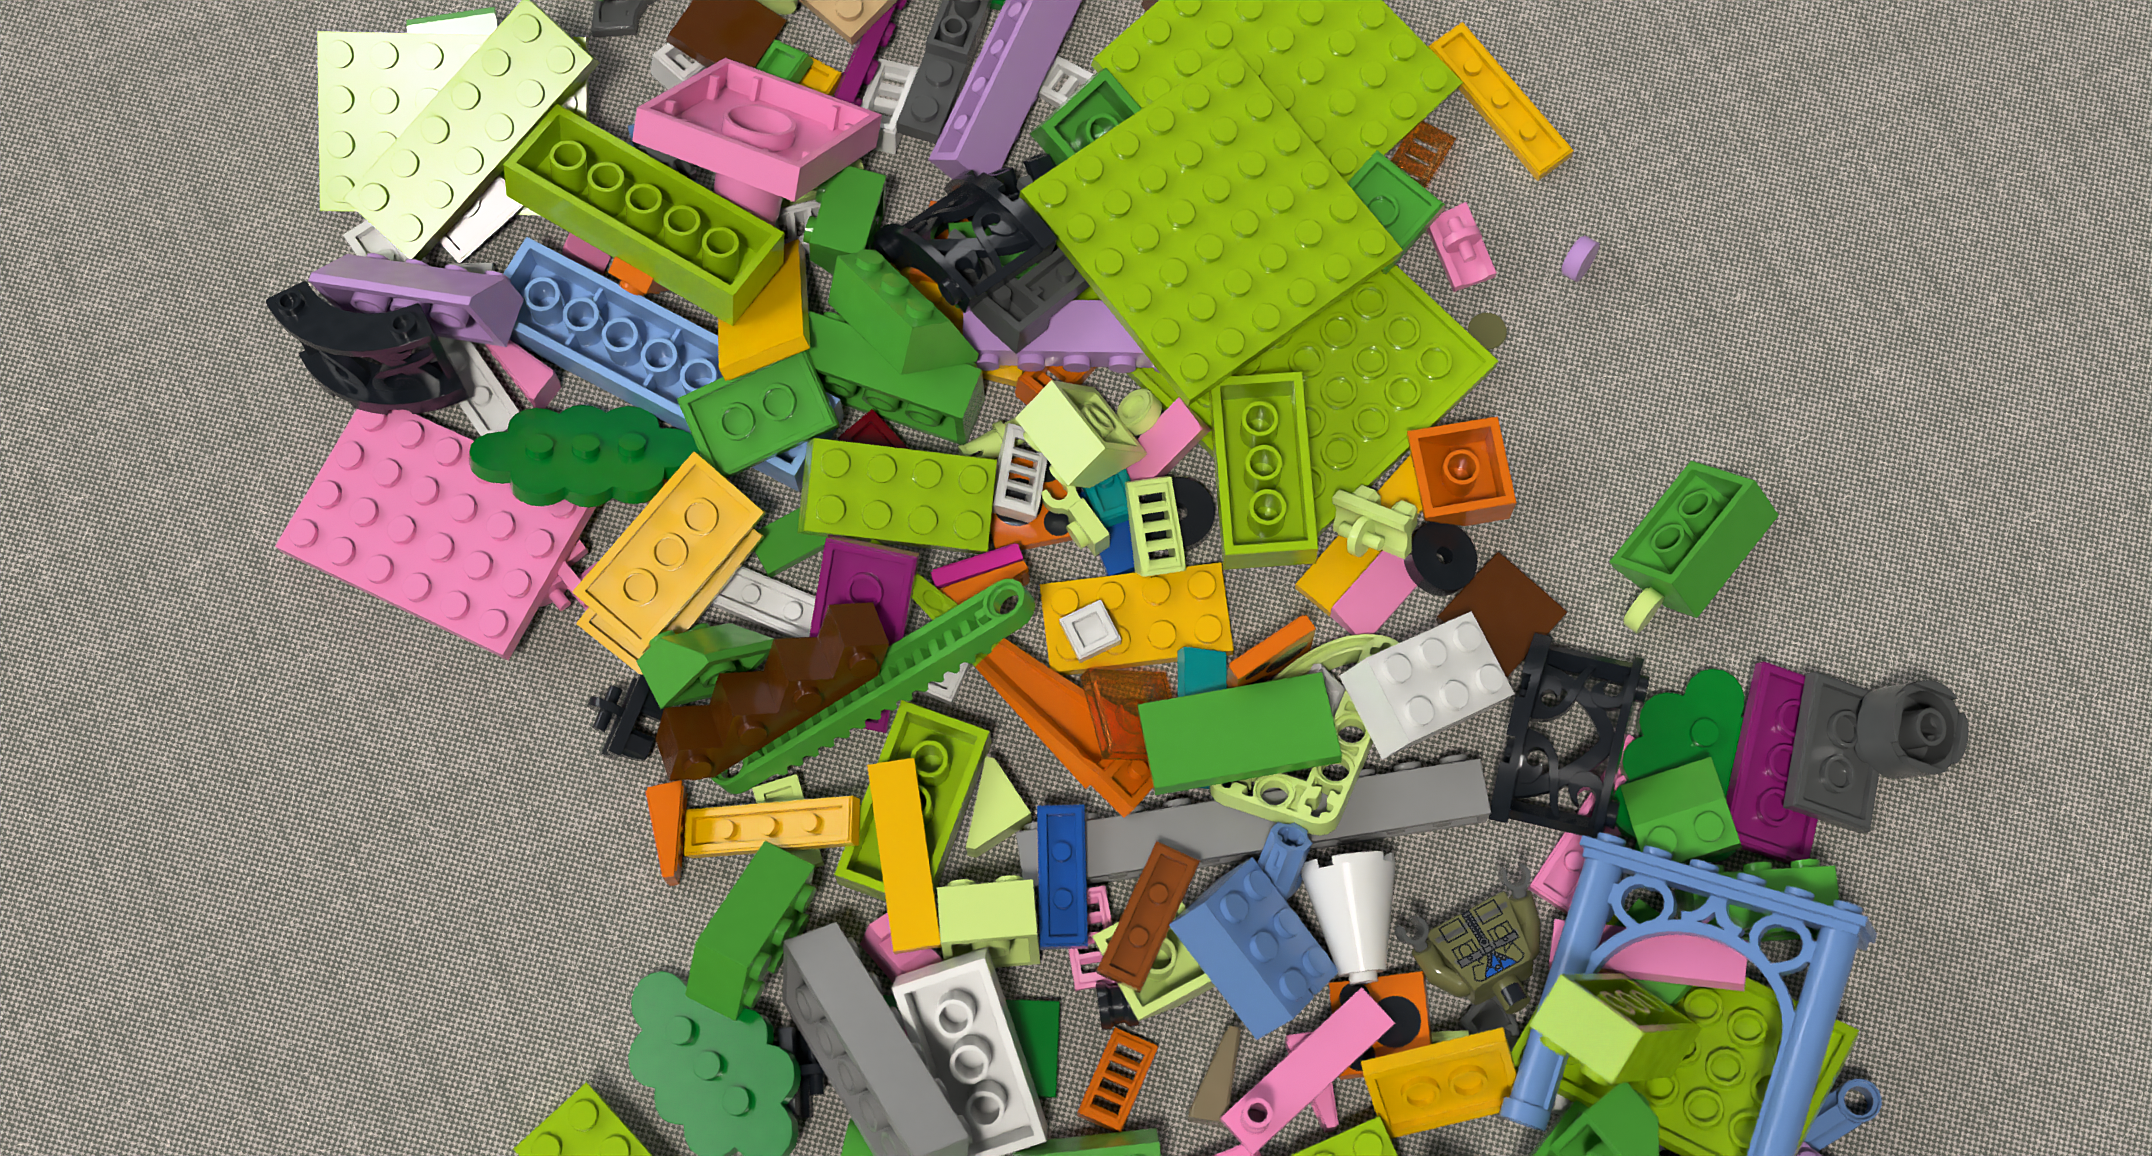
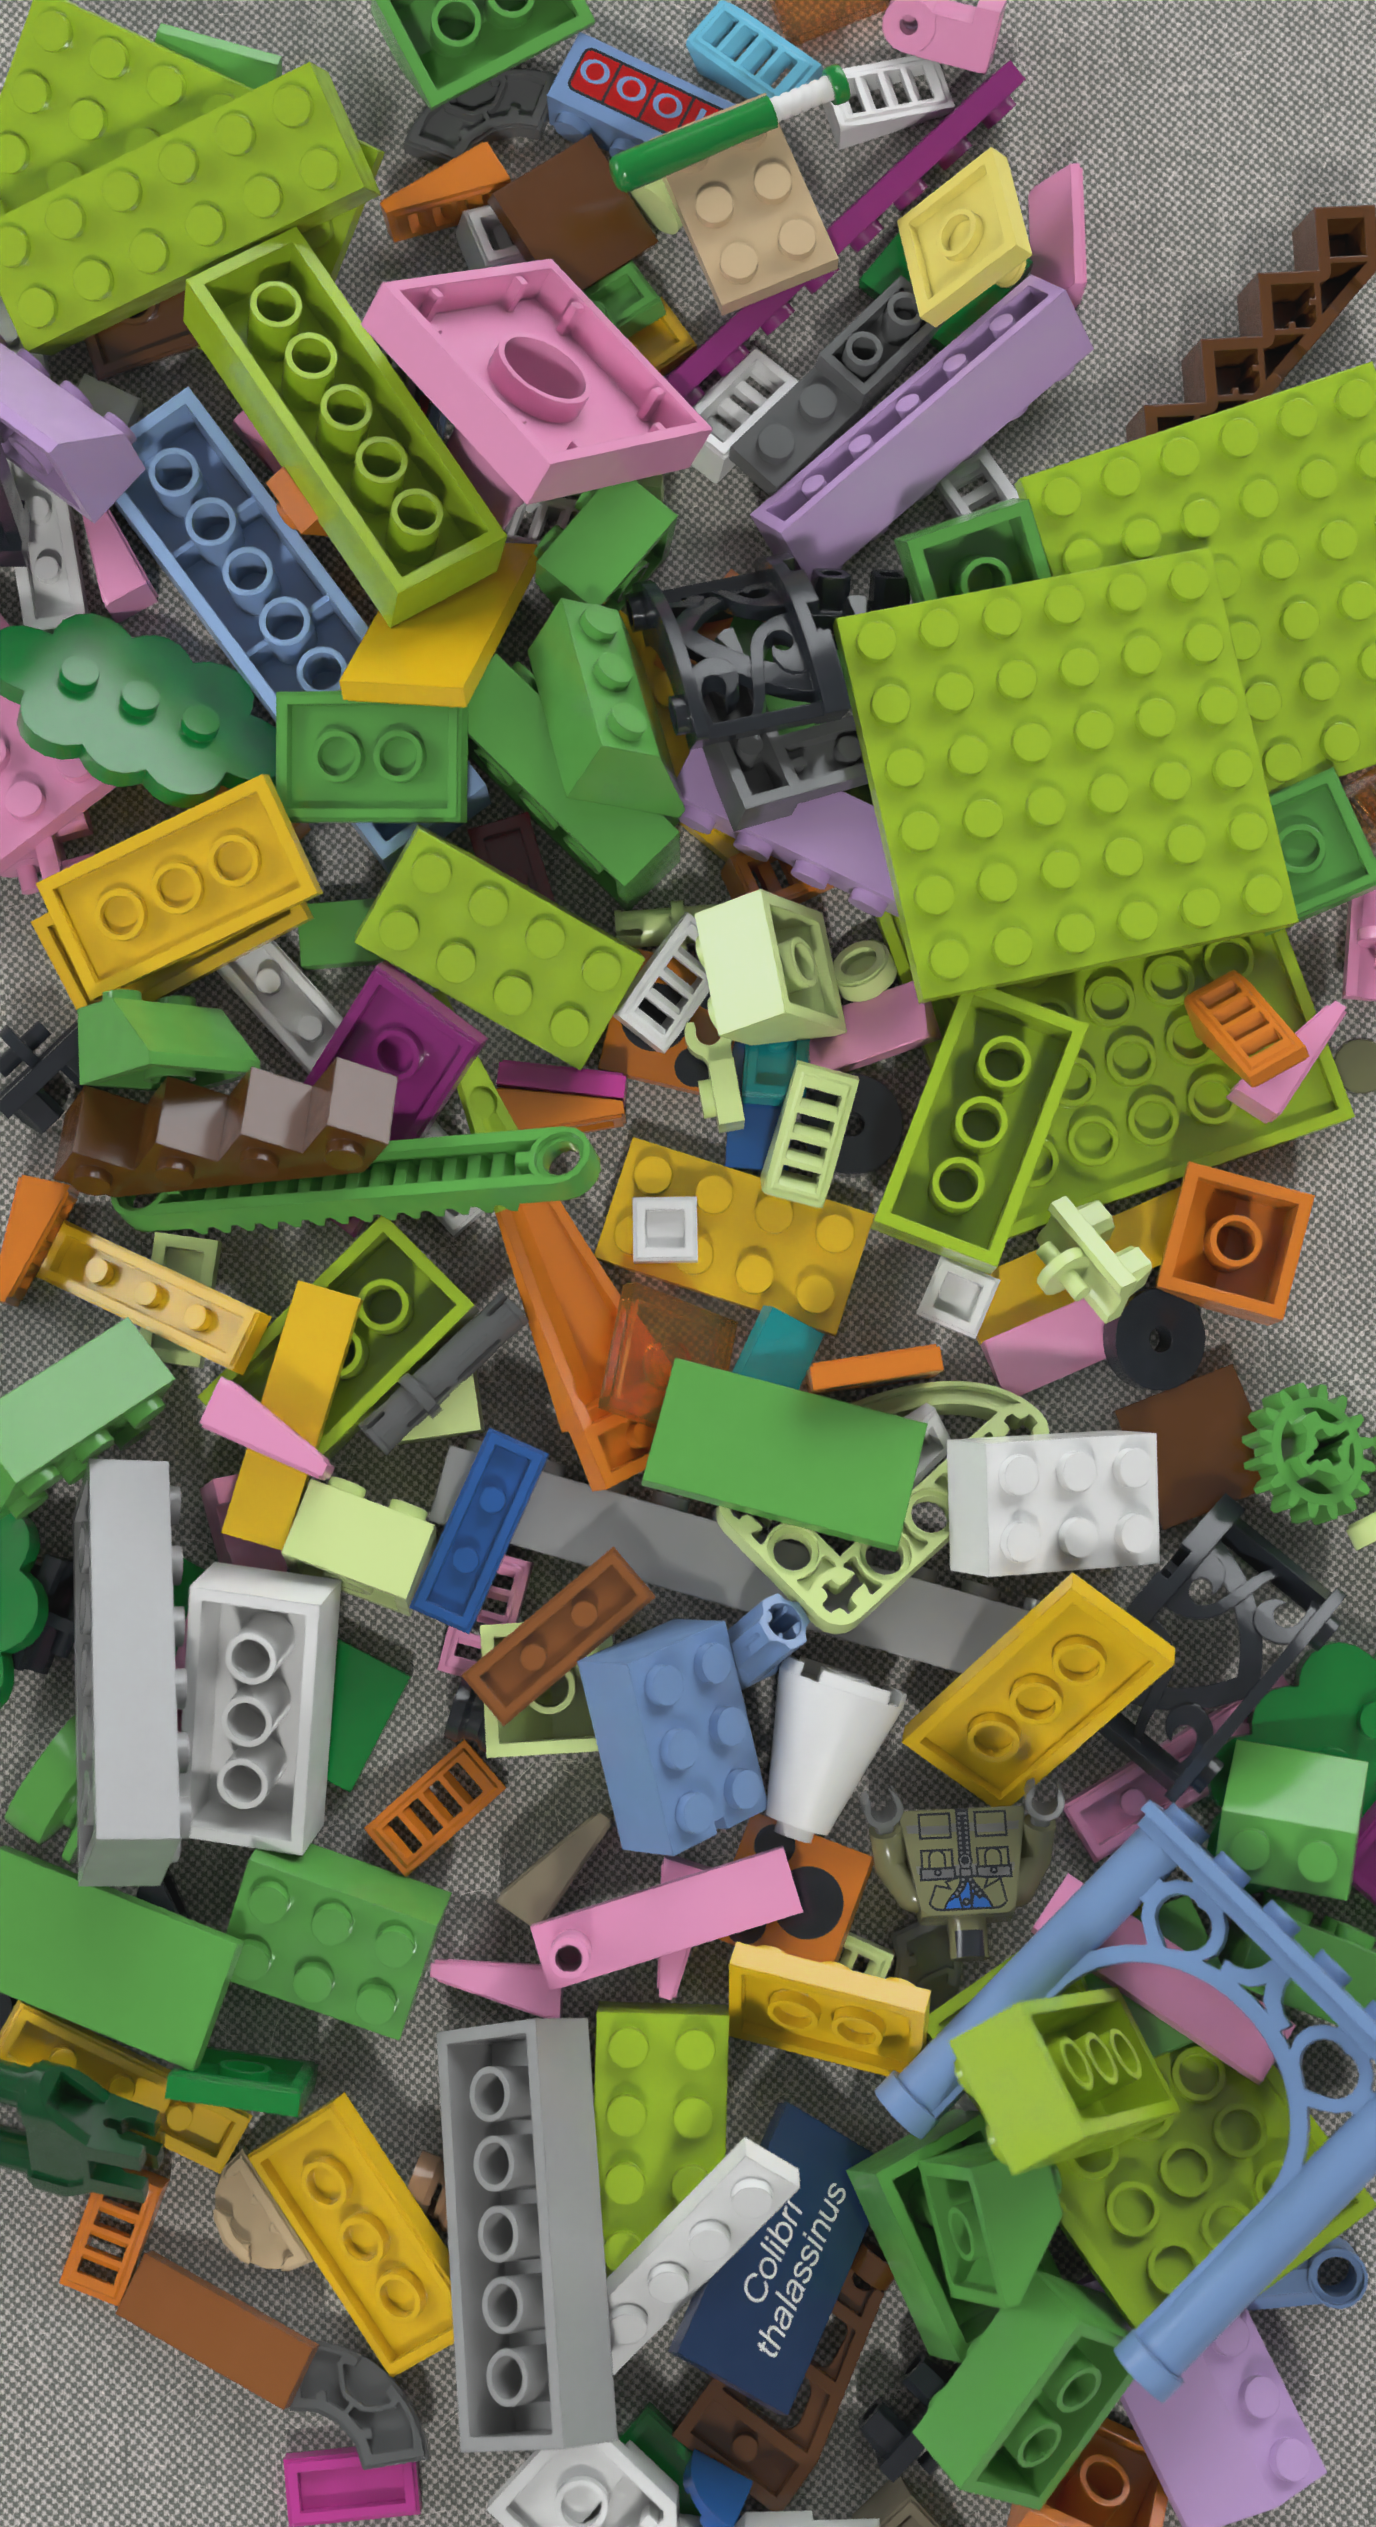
camera: 25 degrees right, 10 degrees up
none -> bright pink slope [199,1377,335,1481]
none -> dark grey pin [358,1291,529,1456]
none -> orange slope [380,141,511,243]
none -> yellow plate [902,1572,1175,1807]
none -> white tile [916,1256,1001,1340]
none -> orange slope [1184,970,1310,1088]
none -> bright pink slope [1226,1001,1347,1124]
none -> bright green gear [1242,1382,1376,1525]

